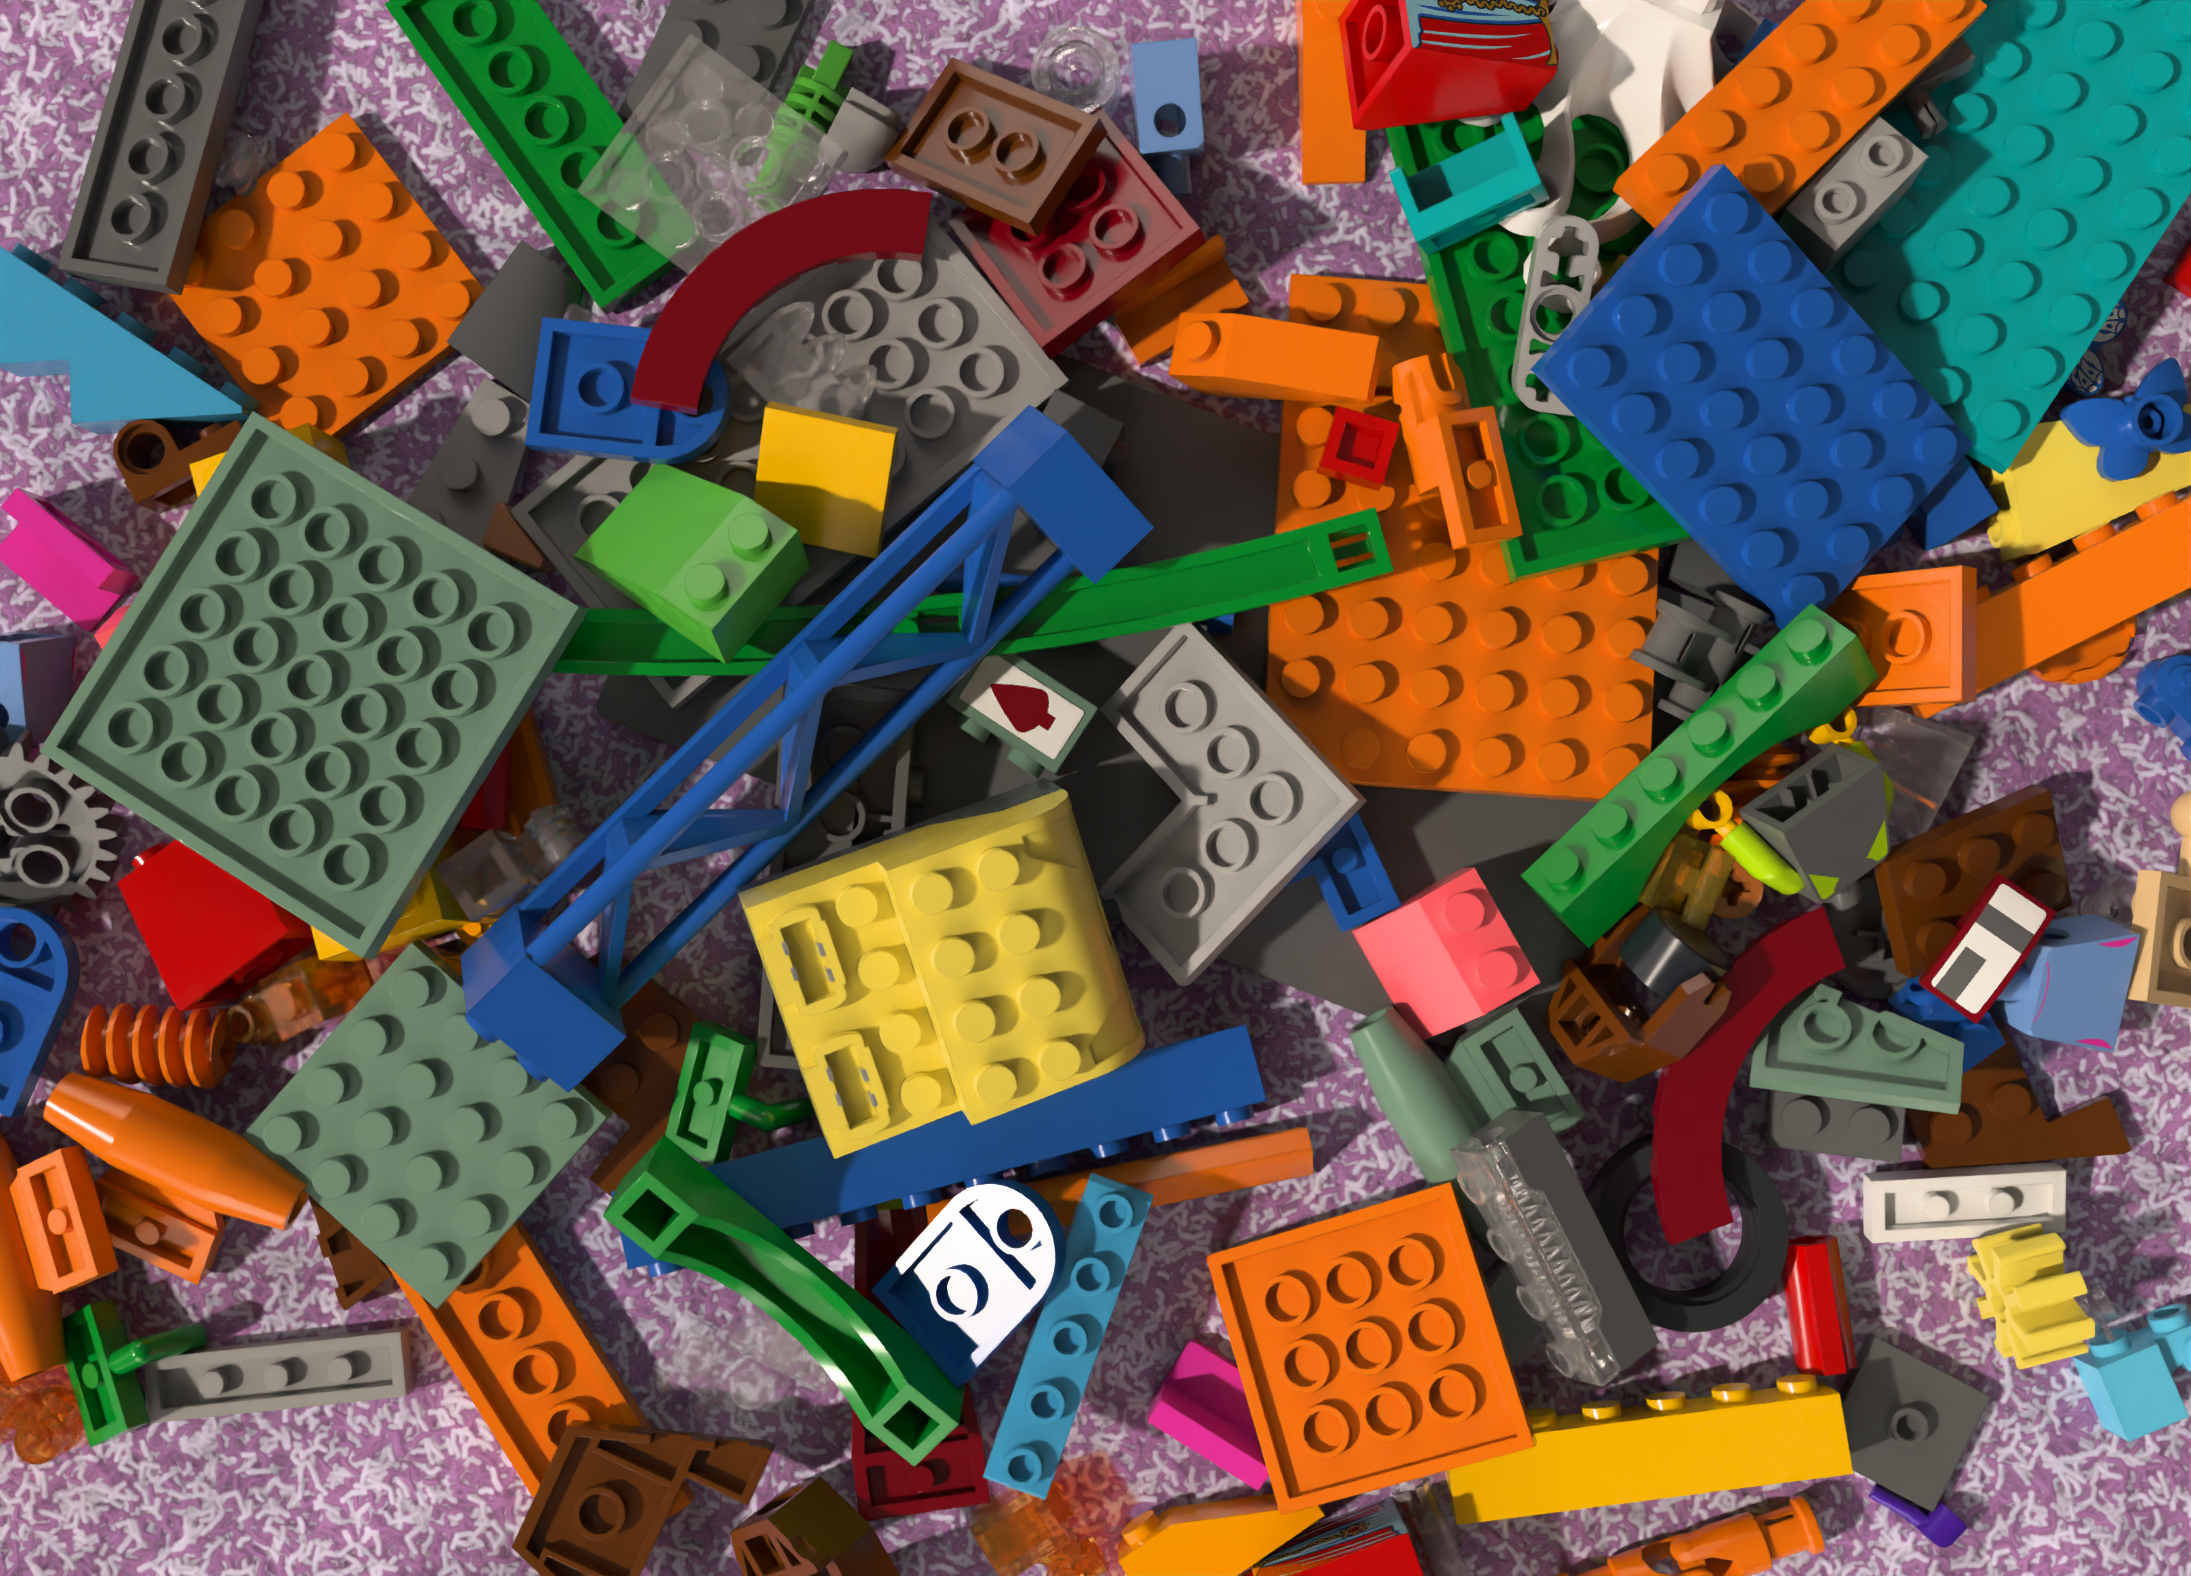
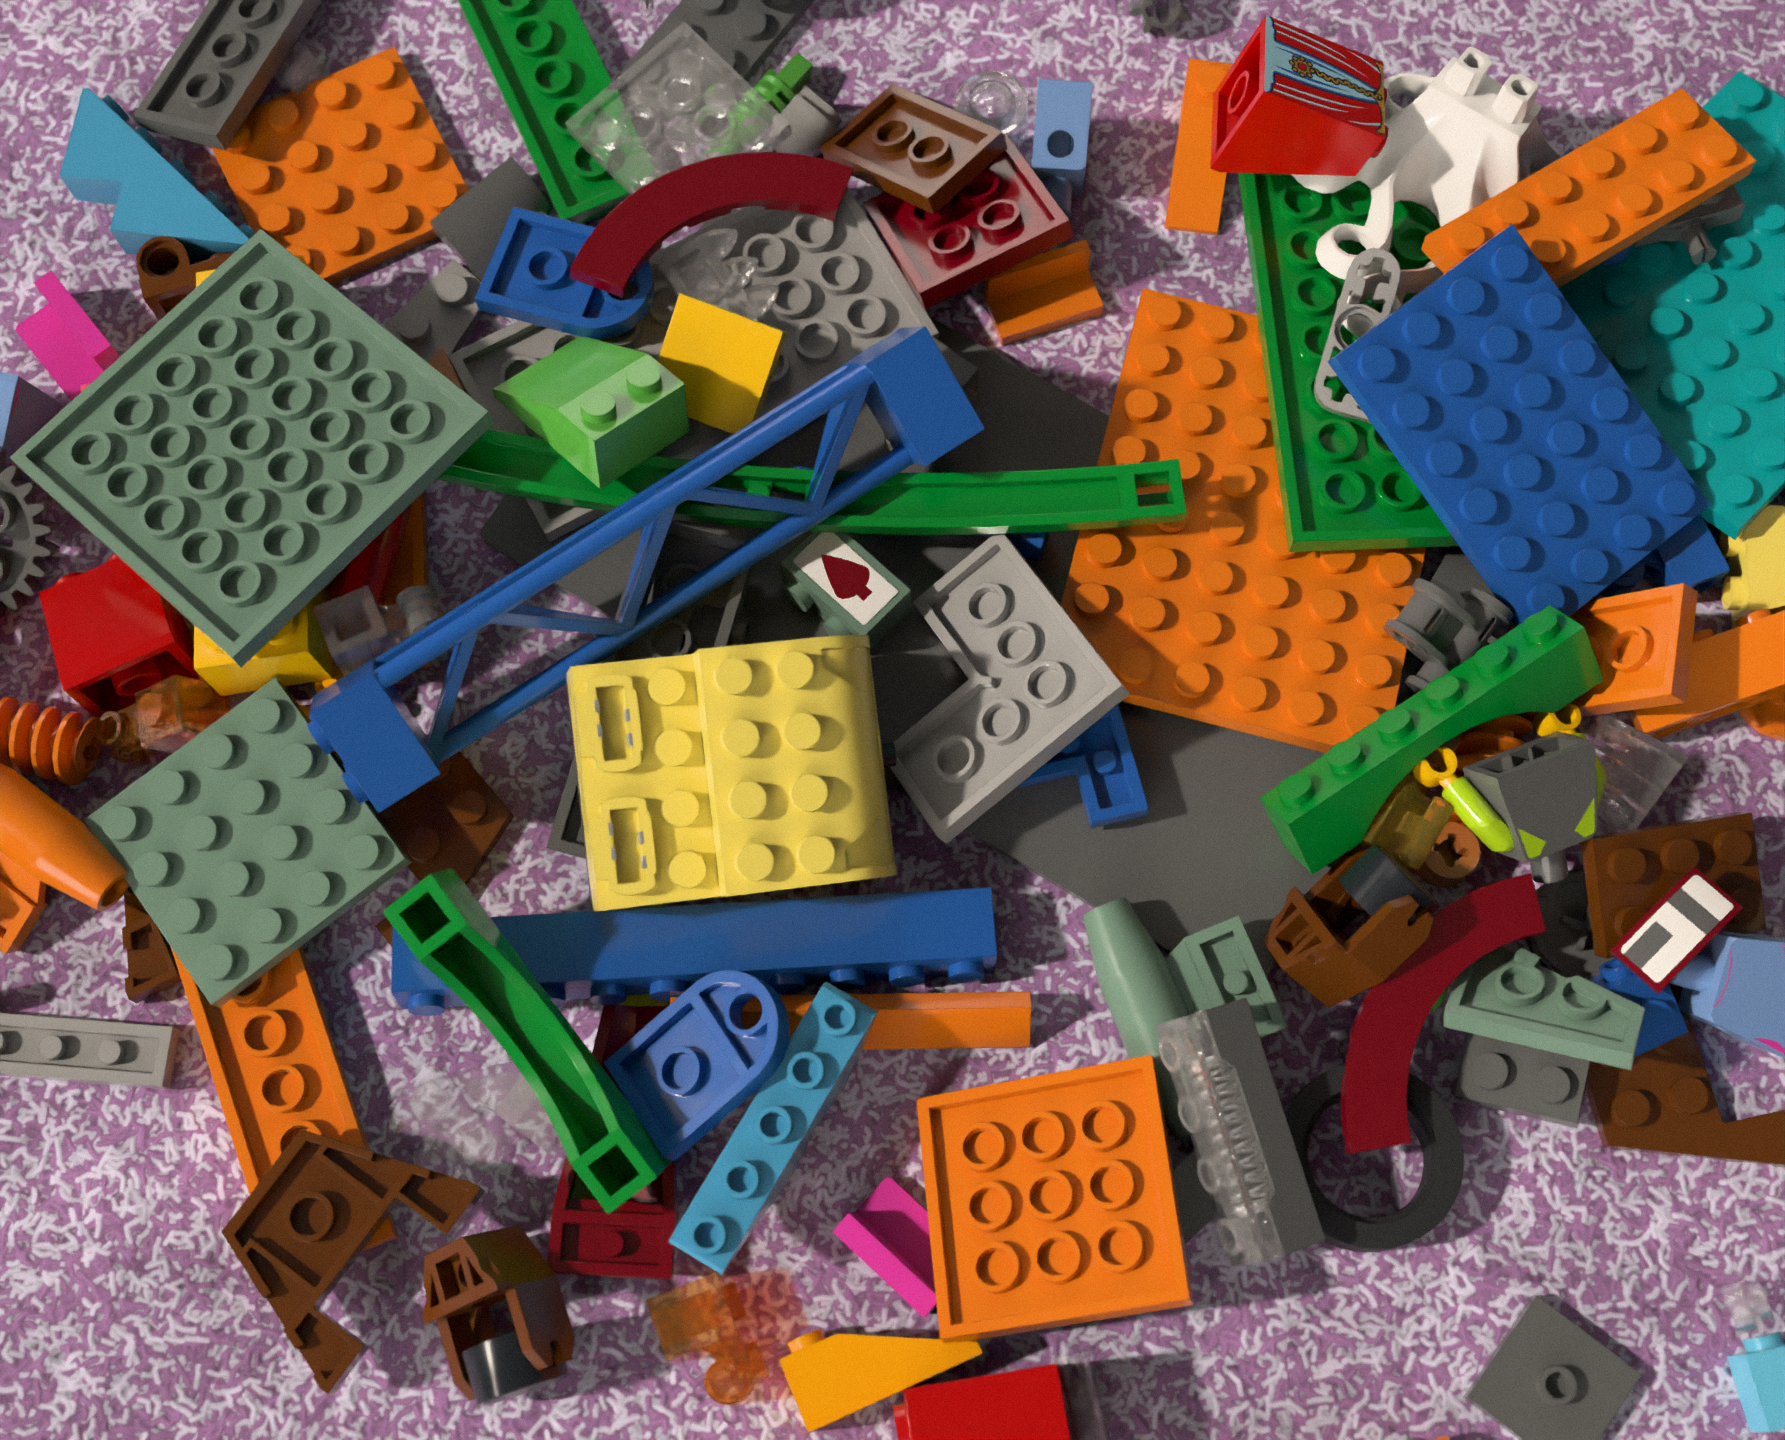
camera: 10 degrees right, 15 degrees down
green plate [665,1020,814,1165] -> none
orange slope [1168,312,1385,404] -> none
red plate [1317,405,1400,491] -> none
coral slope [1351,868,1541,1040] -> none
teal panel [1388,111,1550,256] -> none
orange plate [1388,352,1523,550] -> none
yellow brick [1445,1374,1853,1525] -> none
light grey brick [1778,115,1929,275] -> none
red axle [1781,1234,1857,1376] -> none
white plate [1863,1162,2066,1243] -> none
light yellow gear [1967,1223,2095,1370] -> none

